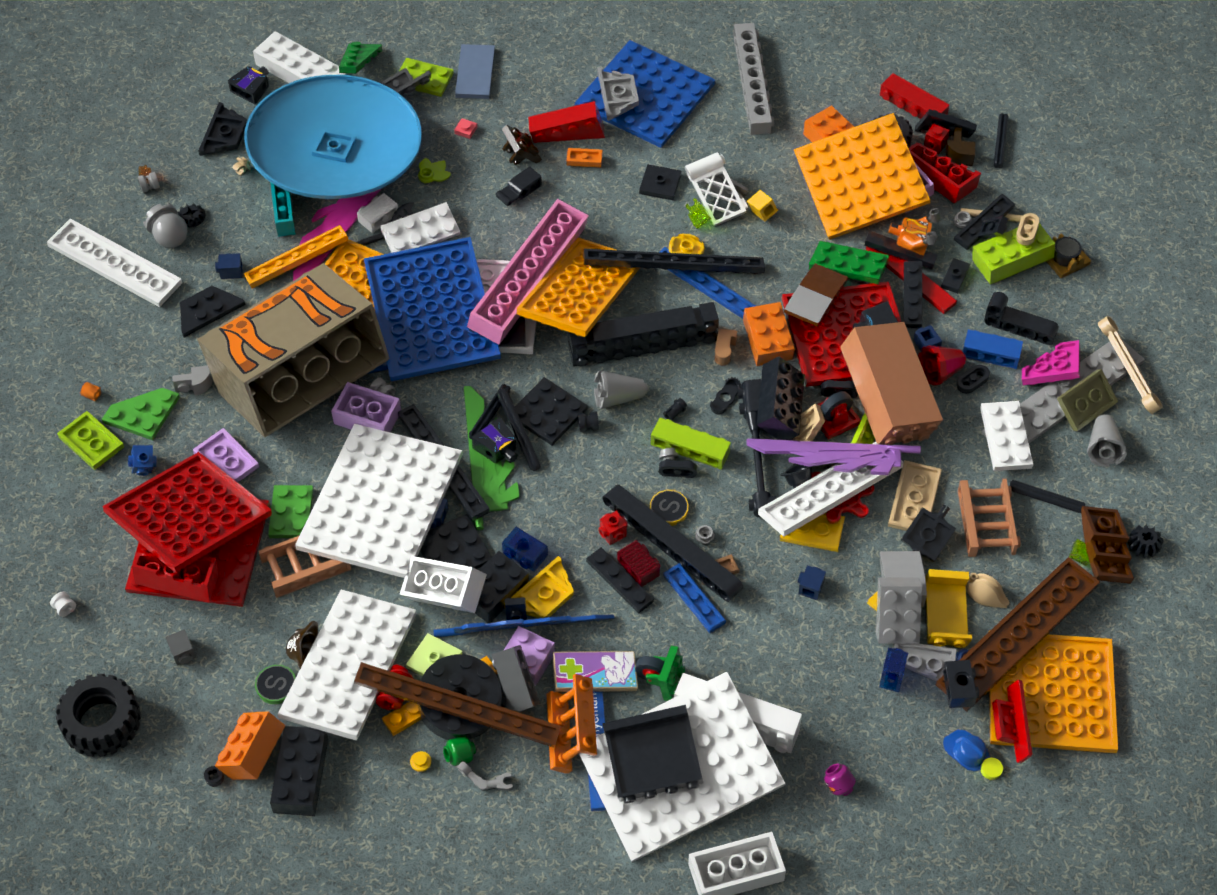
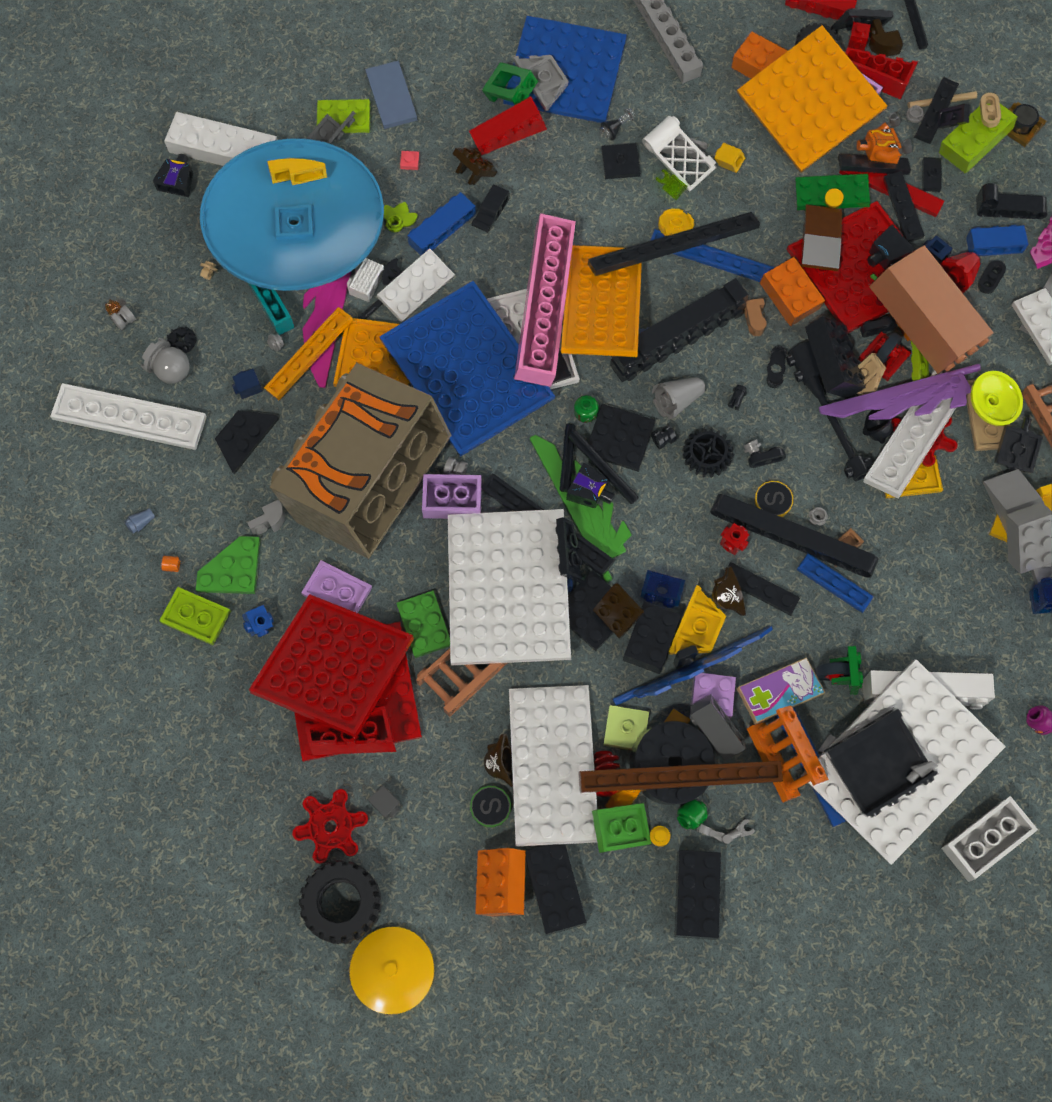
camera: 20 degrees left, 15 degrees up
white wheel [50,591,76,617] -> none
black wing [198,102,247,156] -> none
black bush [204,766,224,787] -> none
green wing [339,42,382,74] -> none
white brick [400,556,487,613] -> none
orange plate [566,148,603,167] -> none
dark red brick [617,540,661,587] -> none
lime brick [651,418,731,470] -> none
dark blue brick [798,565,826,600] -> none
none -> sand blue cone [124,508,155,534]
none -> yellow slope [267,158,327,185]
none -> light grey plate [267,333,284,352]
none -> red plate [292,789,368,864]
none -> yellow dish [350,927,434,1014]
none -> blue brick [407,192,476,256]
none -> green panel [482,62,538,105]
none -> black wing [555,517,587,584]
none -> green head [574,395,599,423]
none -> bright green plate [592,803,651,853]
none -> dark brown plate [593,583,644,639]
none -> piece [599,108,635,140]
none -> black brick [674,850,721,940]
none -> black gear [682,427,734,478]
none -> dark brown hat [712,567,746,616]
none -> yellow tile [825,189,843,208]
none -> light grey bar [907,761,938,784]
none -> neon yellow dish [970,371,1023,426]

